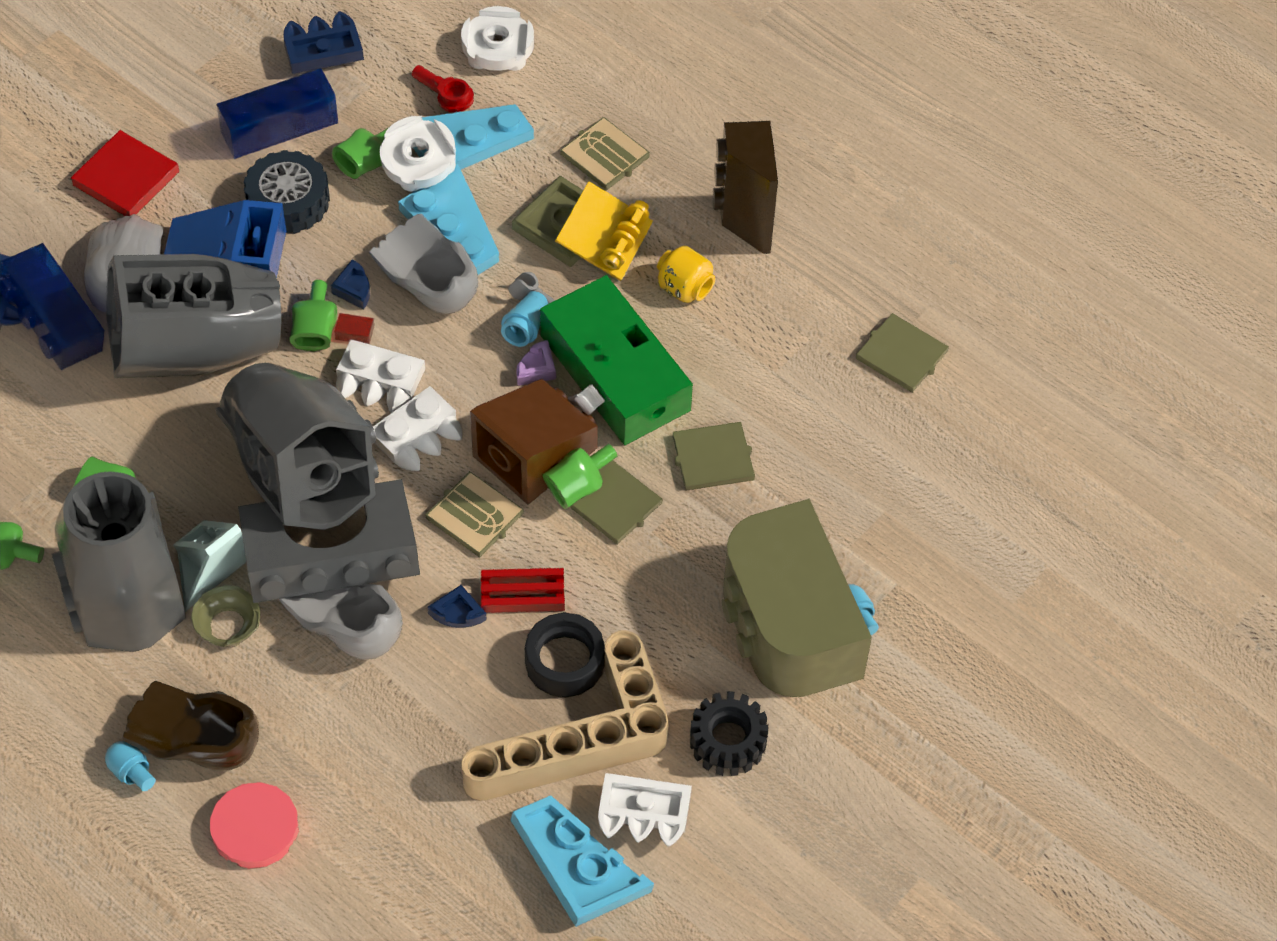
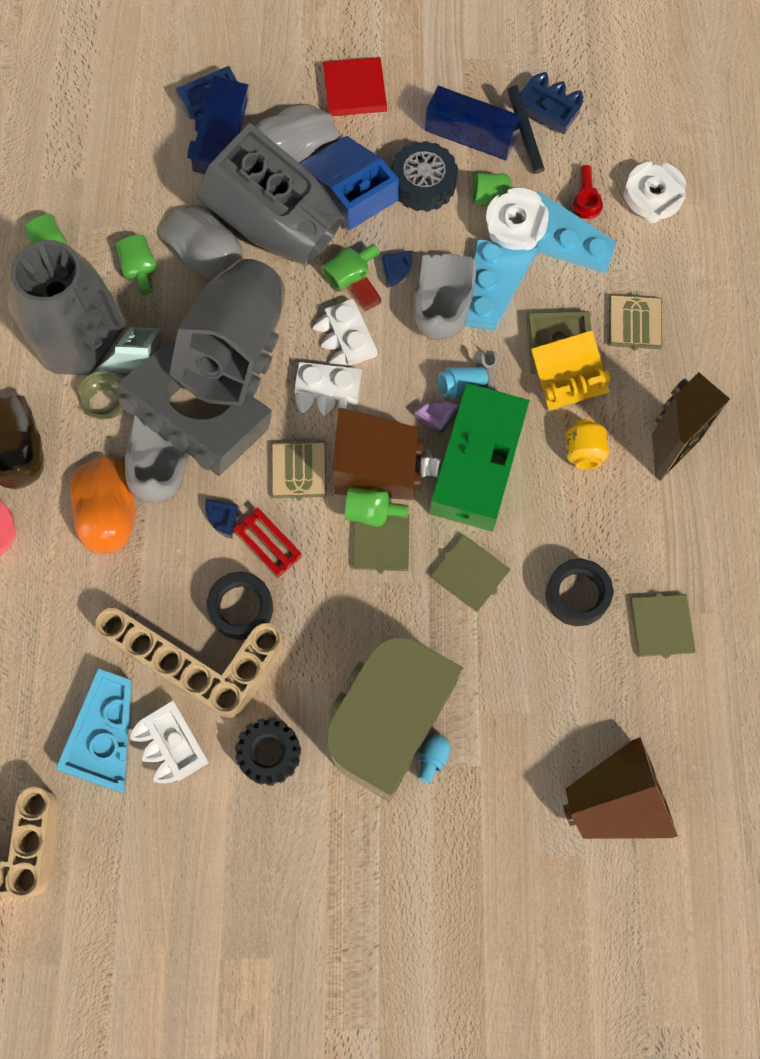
camera: 50 degrees right, 15 degrees up
none -> orange hair [70,455,135,554]
none -> light grey hair [159,204,243,280]
none -> black bar [507,85,545,174]
none -> black tyre [545,558,614,627]
none -> reddish brown slope [563,737,678,839]

